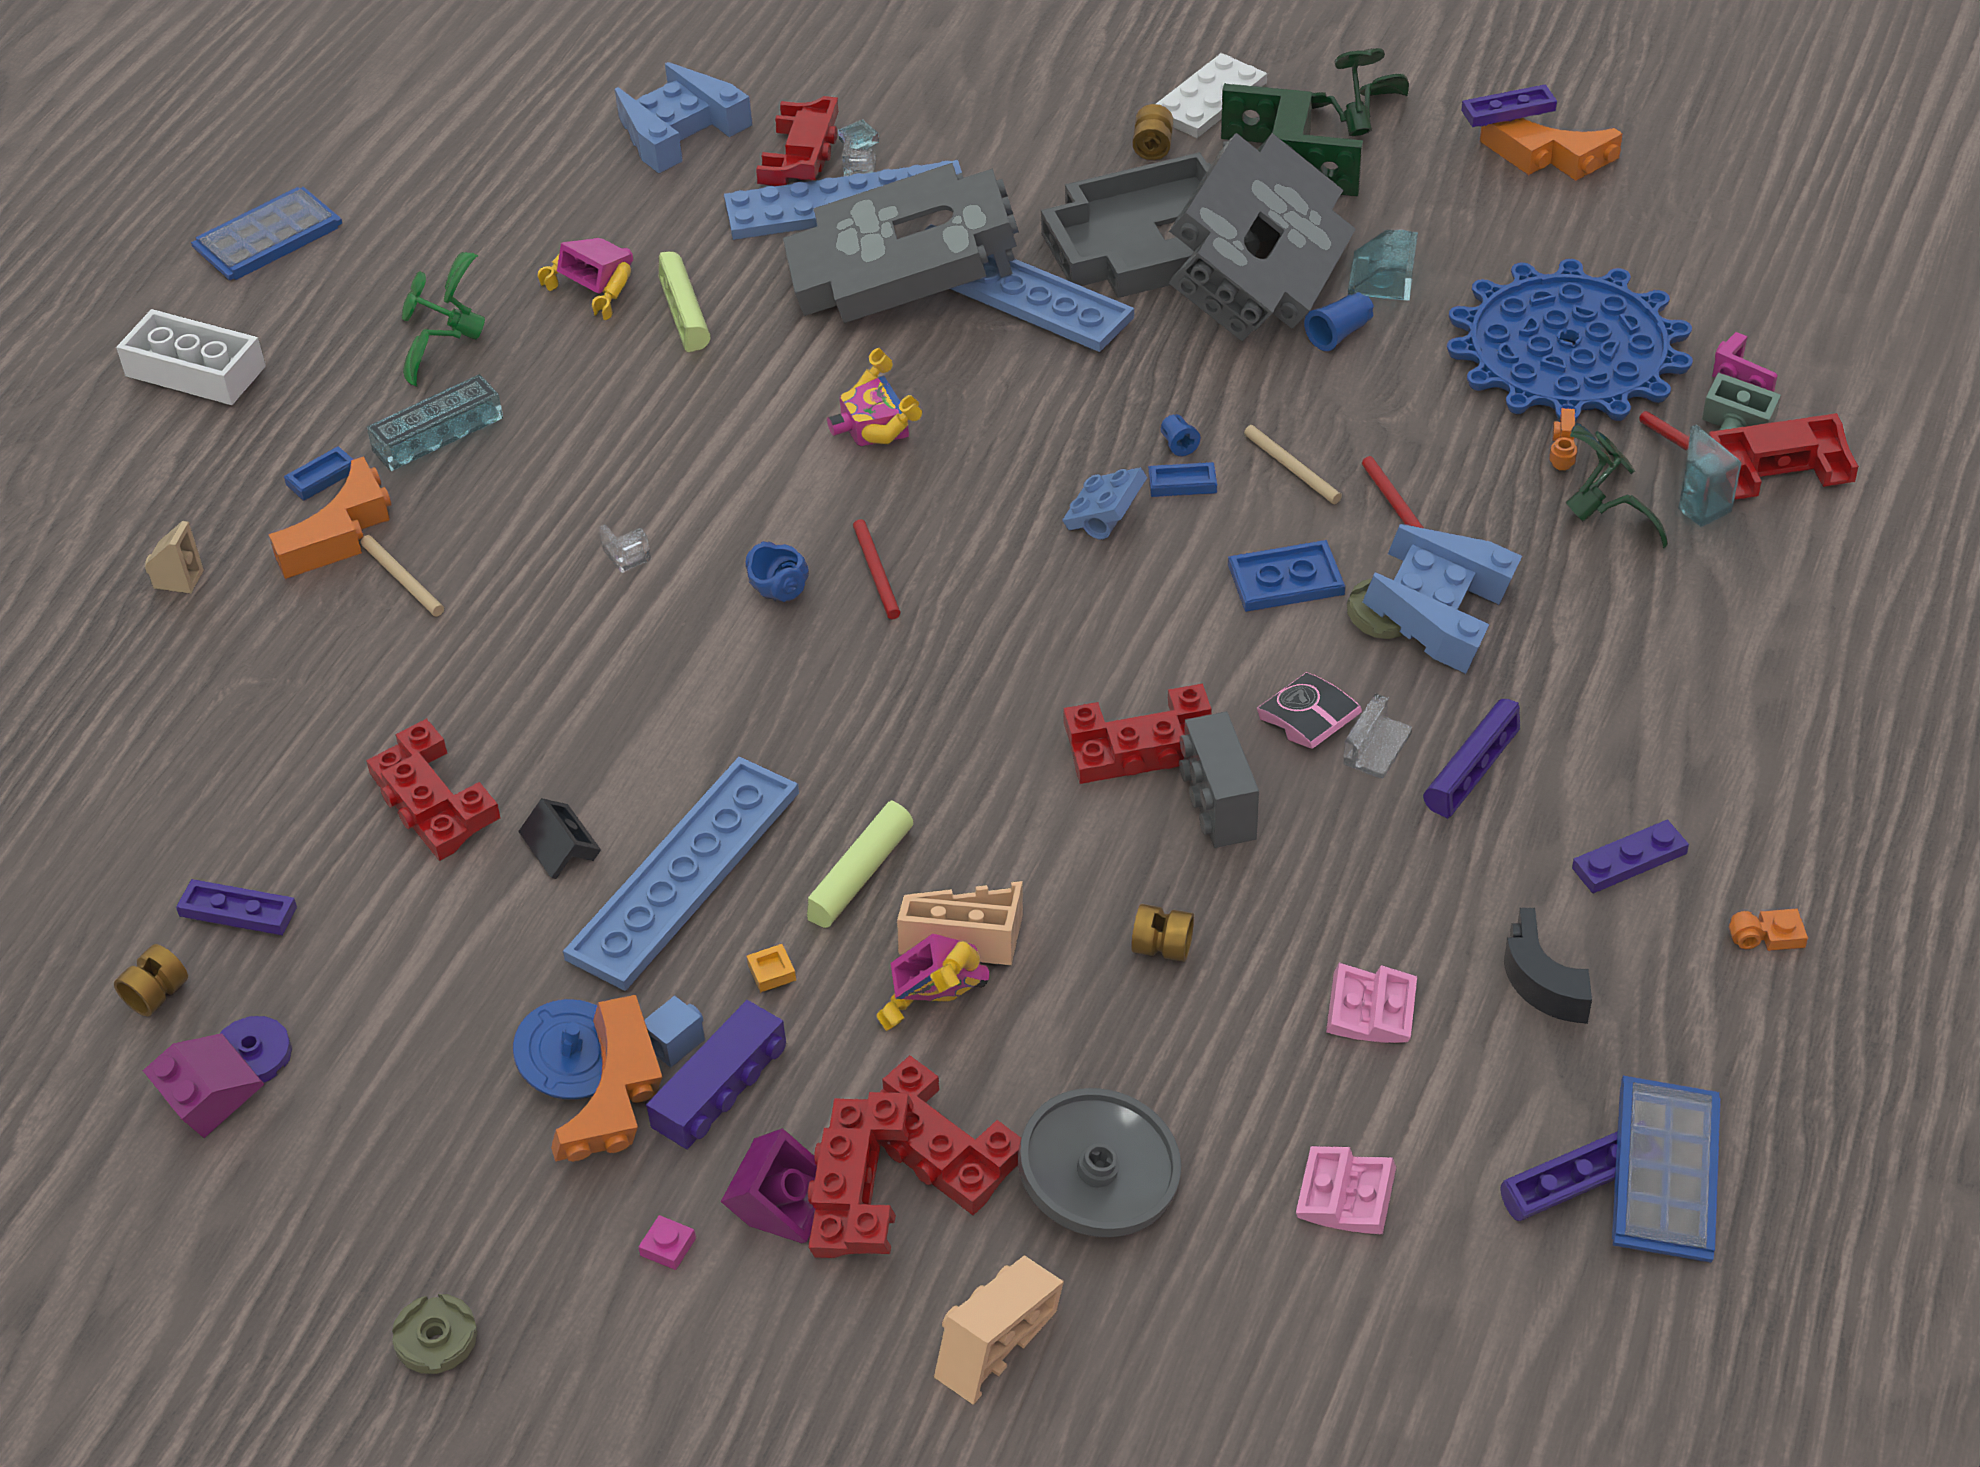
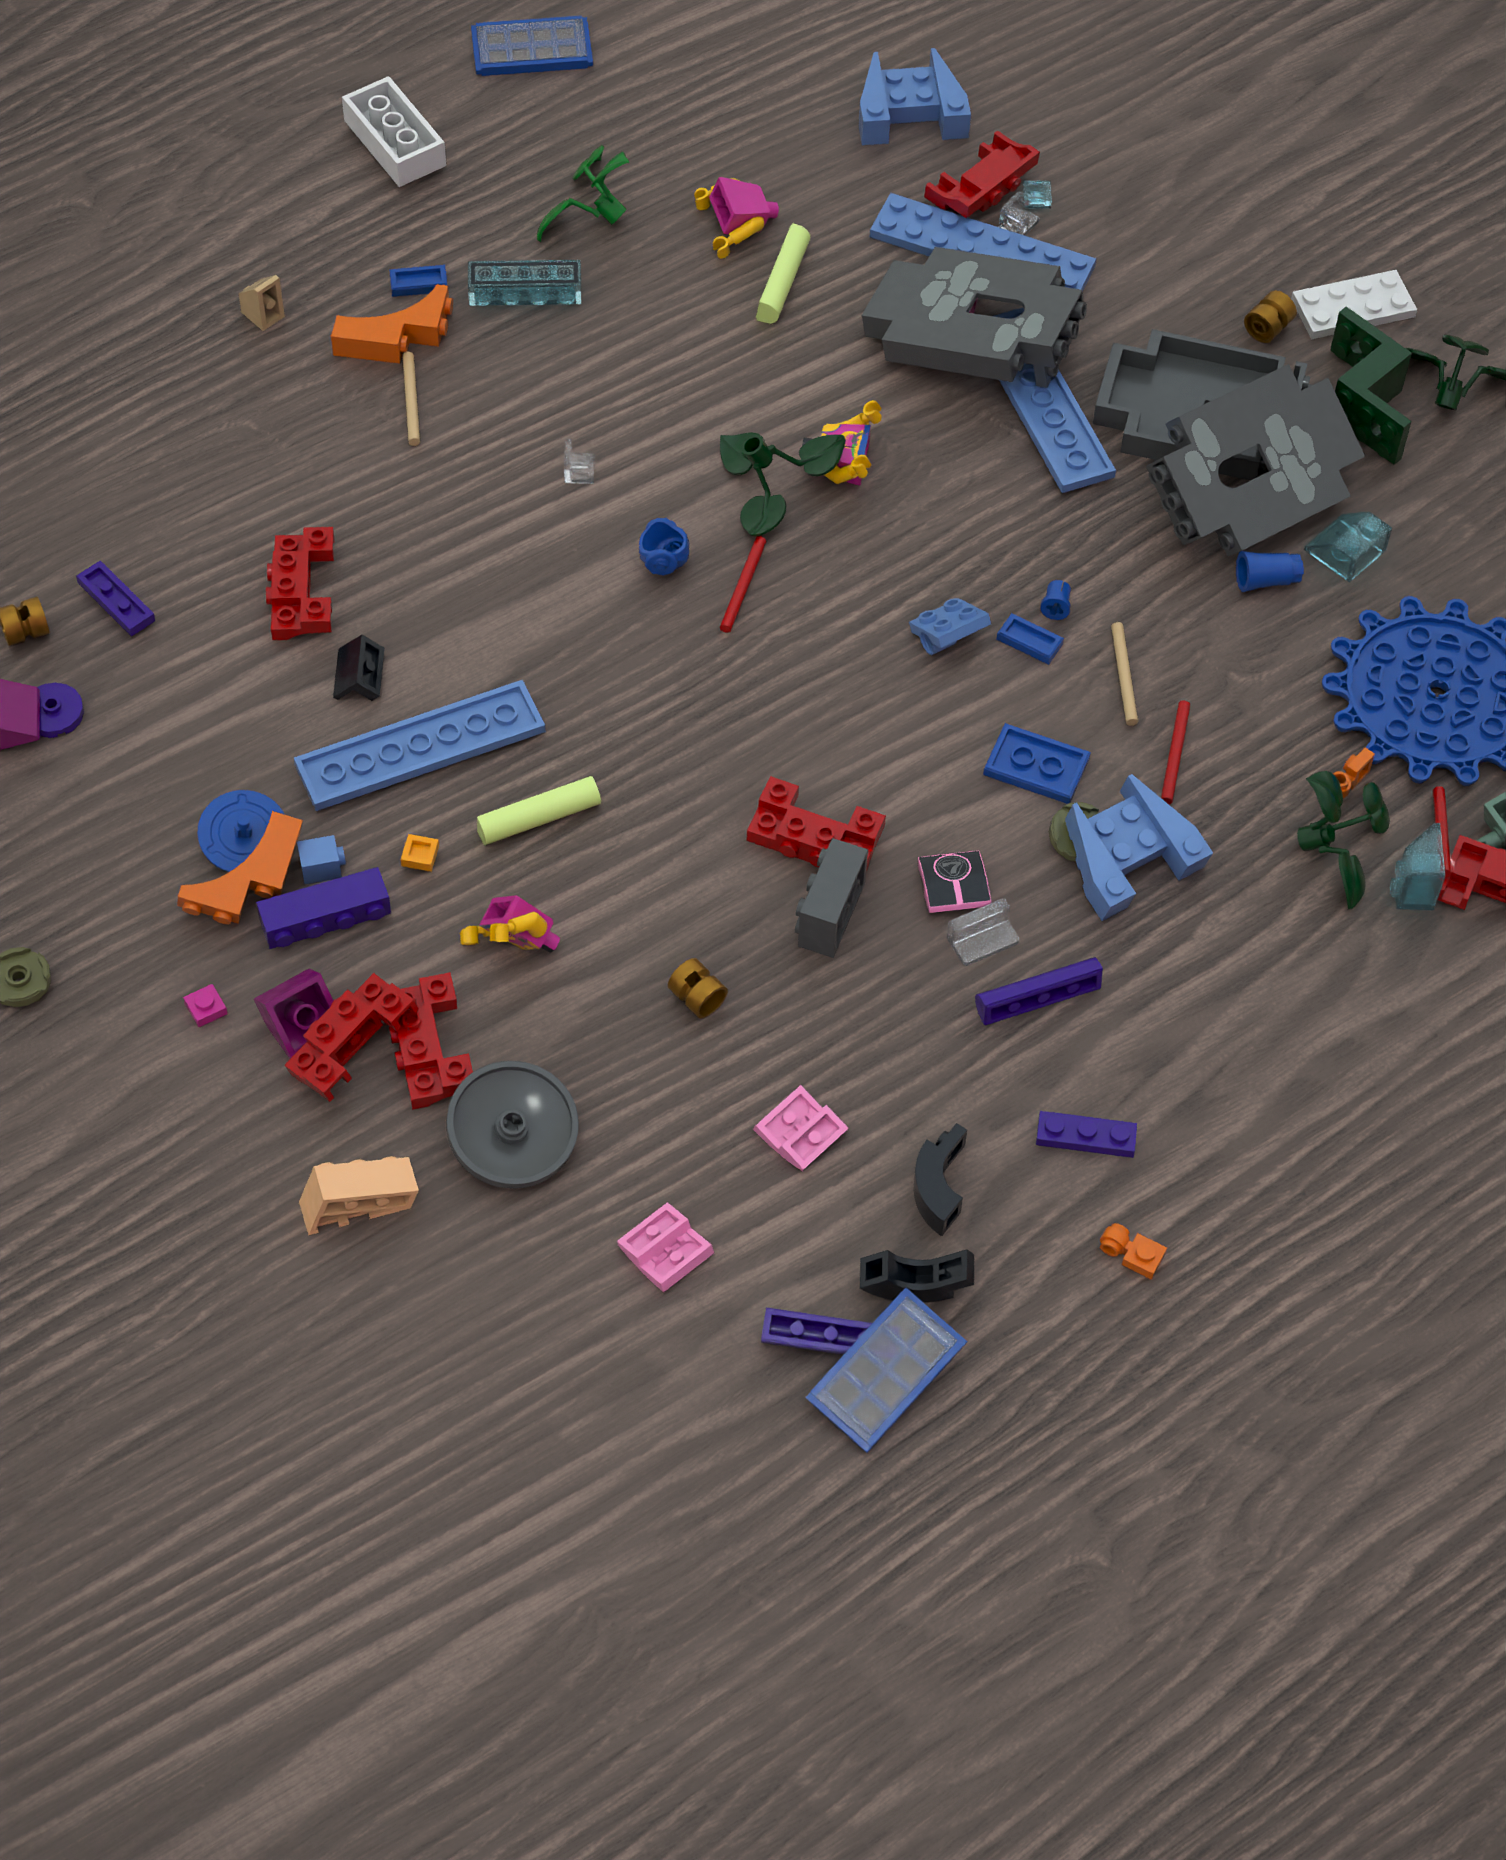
camera: 30 degrees right, 10 degrees up
light nougat wedge [897,881,1023,965] -> none
none -> dark green plant [720,432,846,537]
none -> black arch [860,1249,974,1302]

